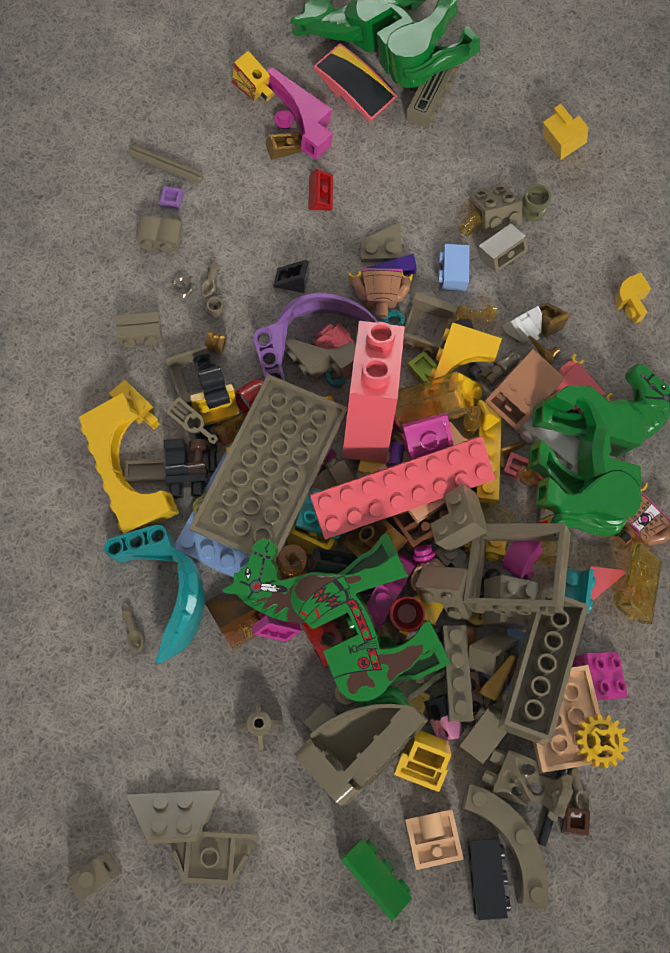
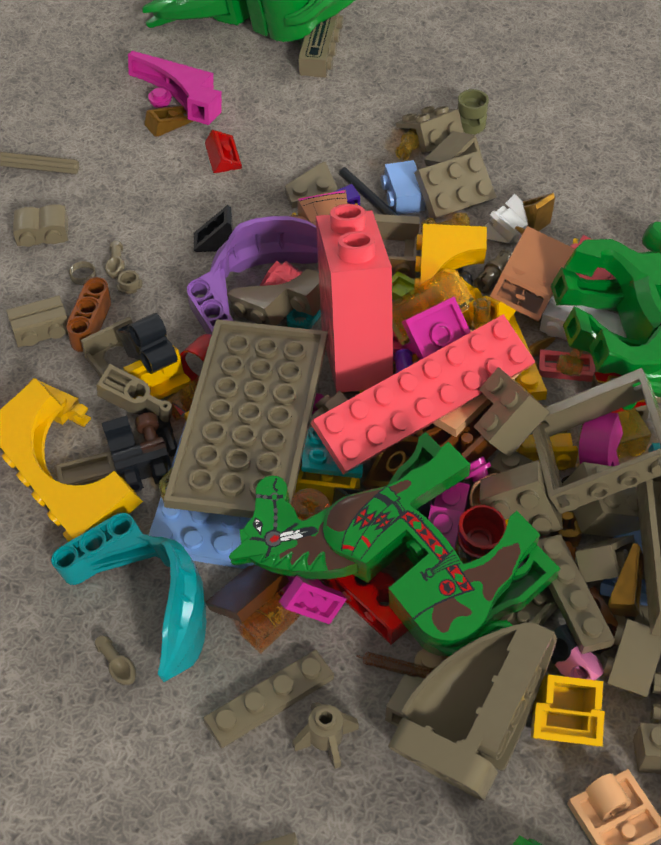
camera: 10 degrees left, 20 degrees down
medium lavender tile [159,186,184,210] -> none
pearl gold wheel [205,330,227,355] -> none
yellow torso [232,51,274,101] -> none
black slope [313,43,398,122] -> none
yellow plate [543,104,589,160] -> none
yellow brick [615,272,651,324] -> none
none -> dark orange beam [66,277,111,352]
none -> dark tan plate [203,649,334,749]
none -> black piece [339,167,399,216]
none -> dark orange piece [356,652,435,679]
none -> dark tan plate [414,151,497,220]

